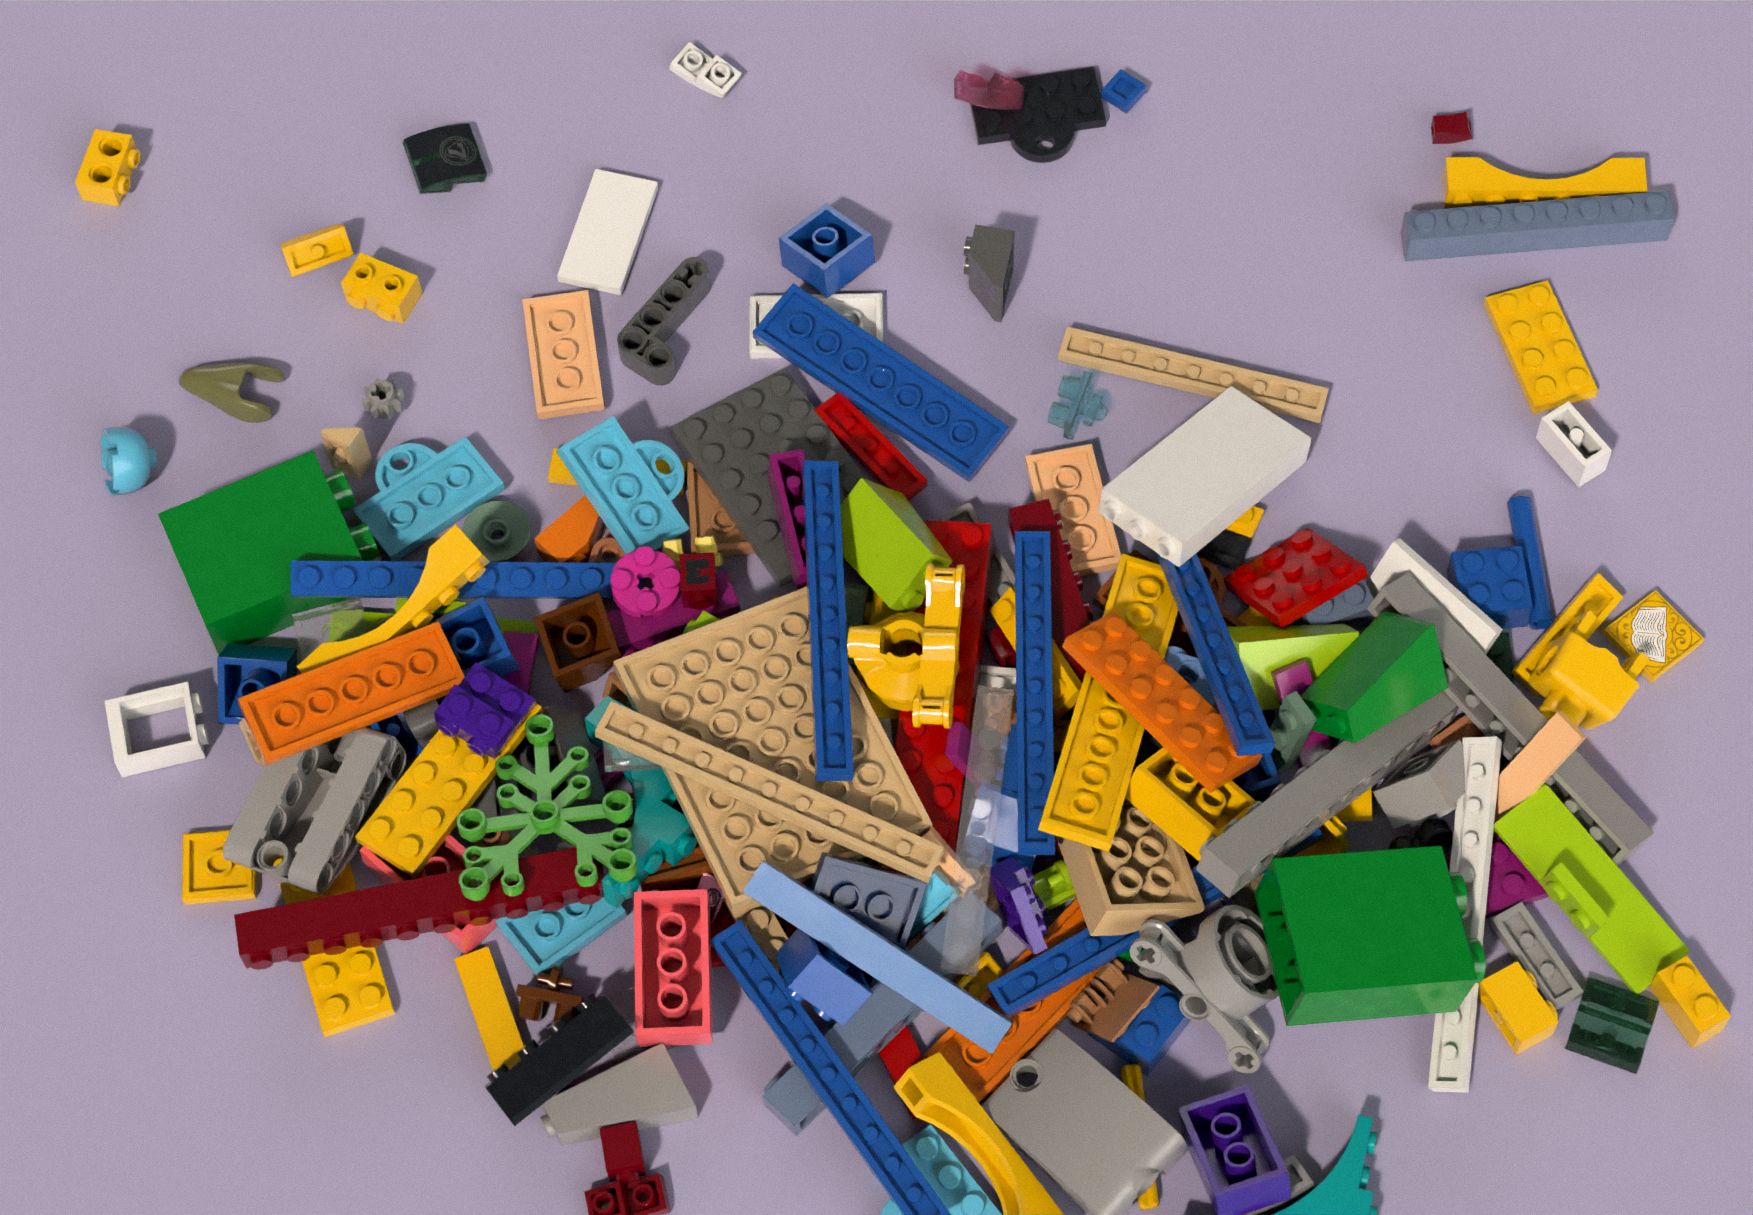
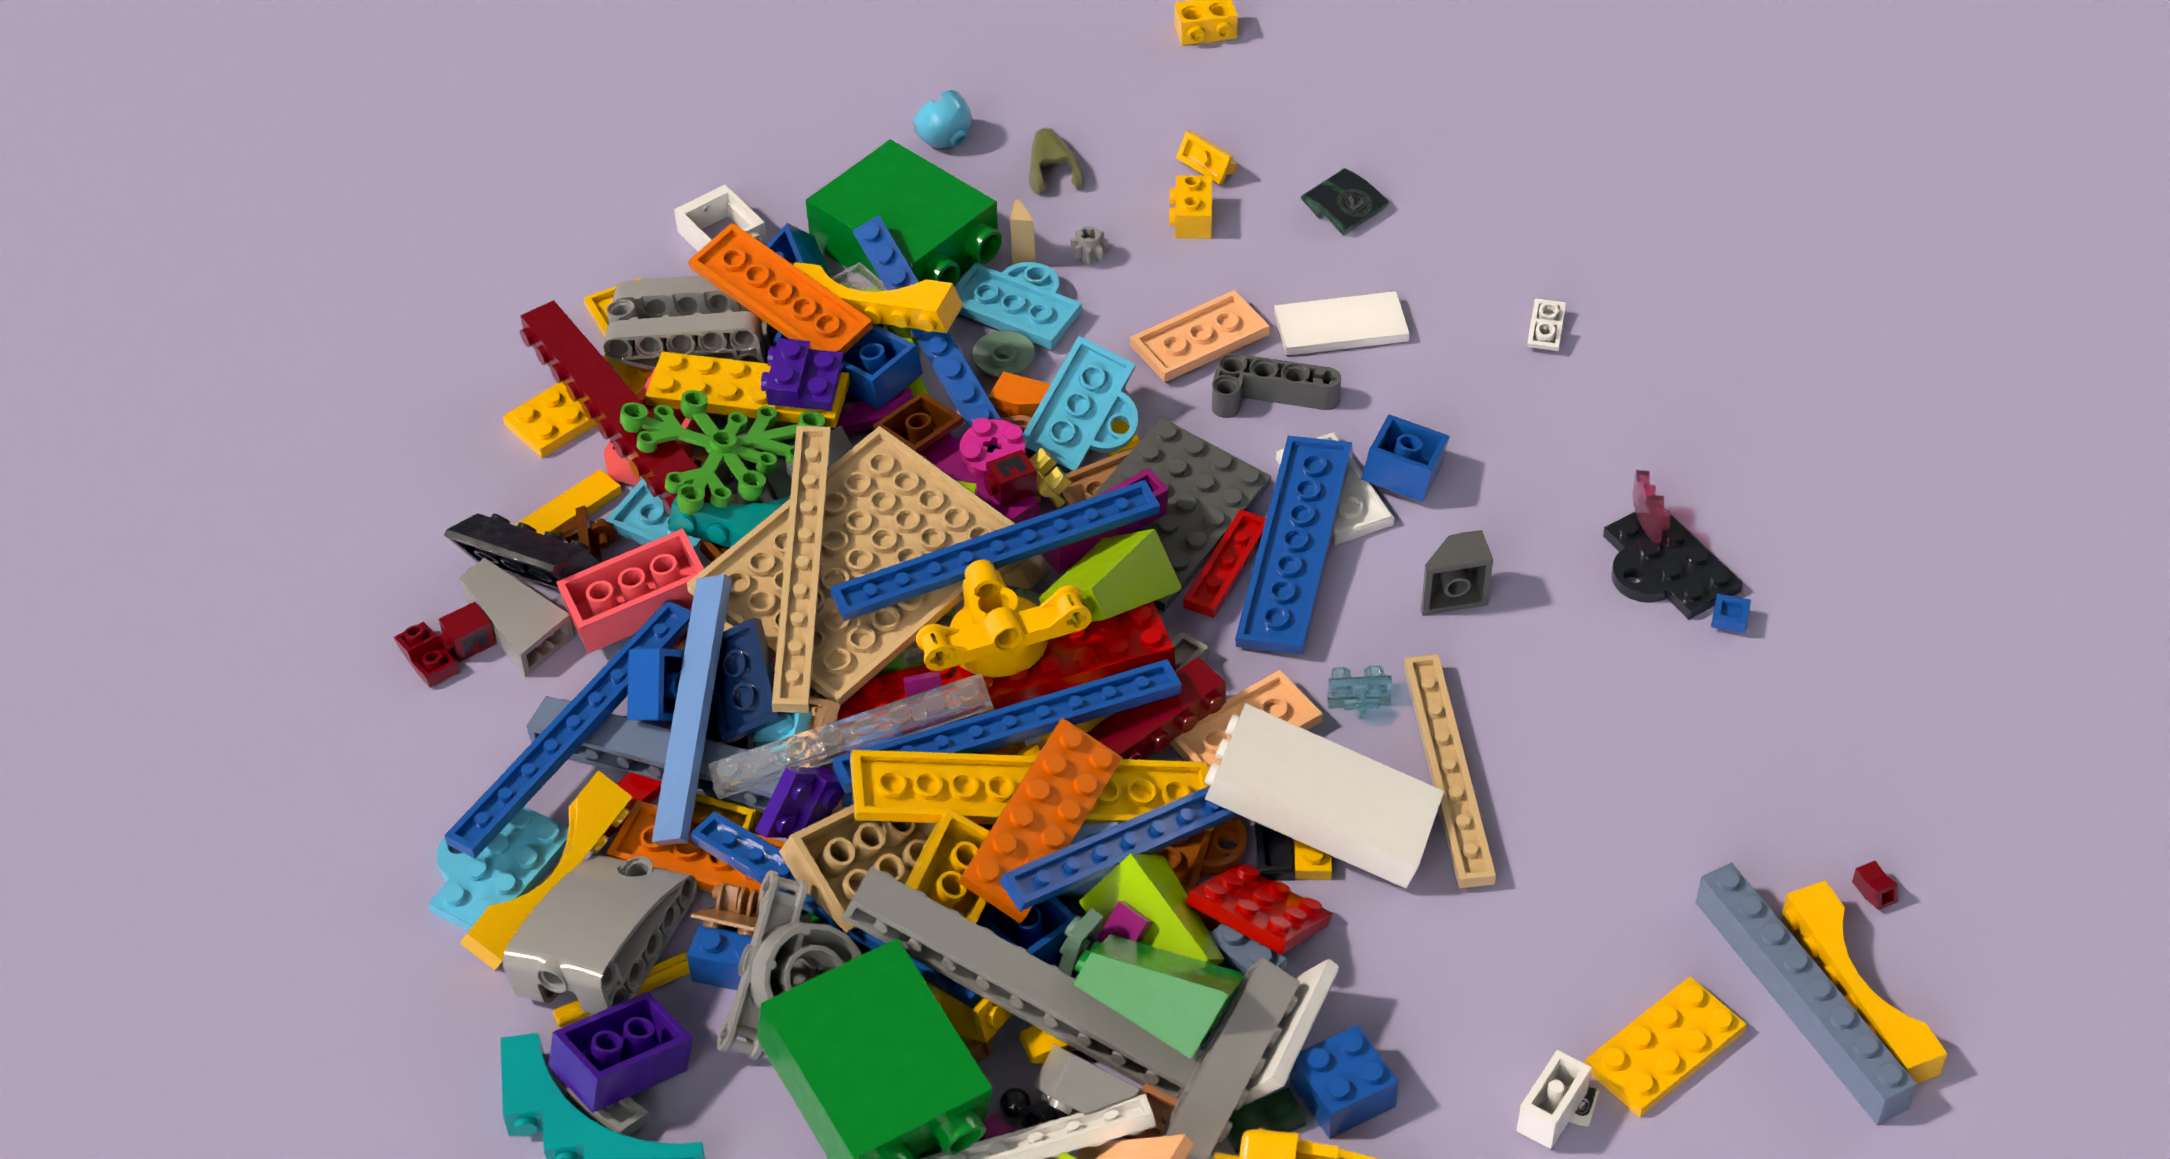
camera: 65 degrees right, 15 degrees down
blue piece [1507,496,1554,630] -> none

